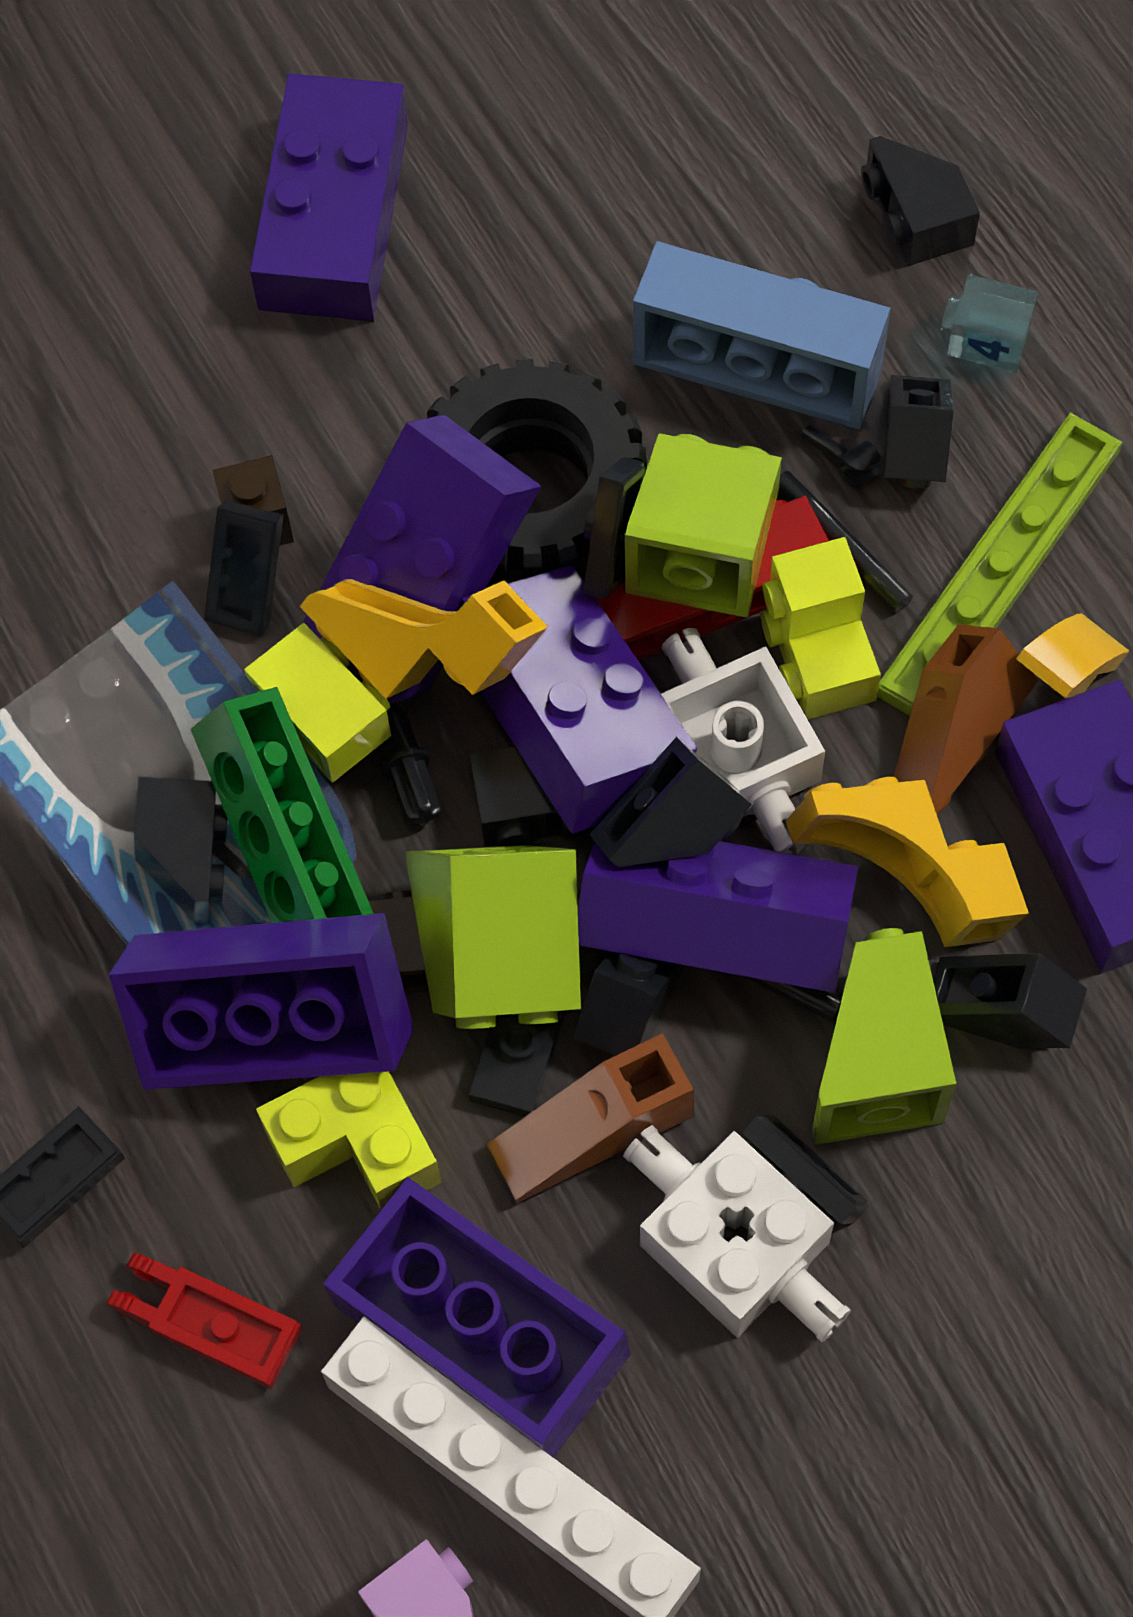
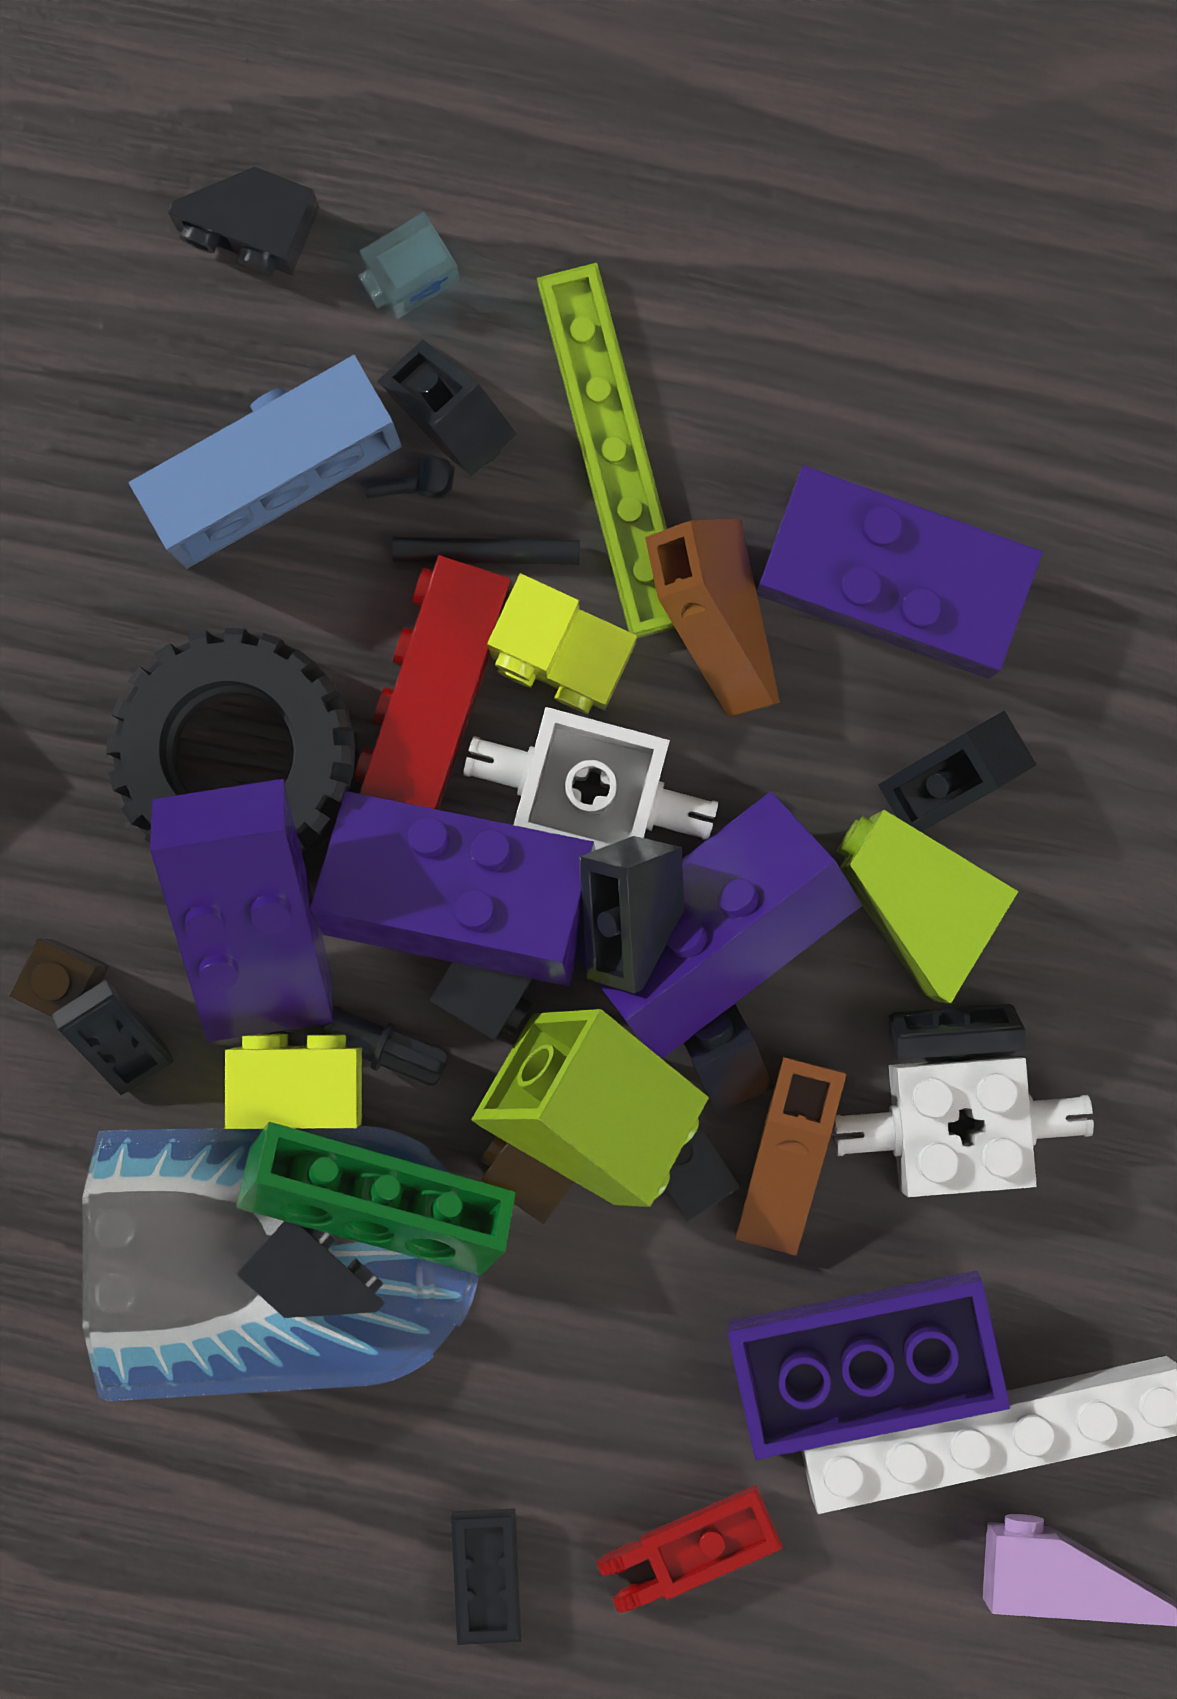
camera: 50 degrees left, 20 degrees up
dark purple brick [109,913,414,1090] -> none
neon yellow brick [256,1071,442,1210] -> none
yellow arch [300,579,548,699] -> none
black plate [583,457,645,599] -> none
lime slope [625,433,782,618] -> none
yellow arch [786,777,1029,947] -> none
yellow slope [1016,613,1129,698] -> none

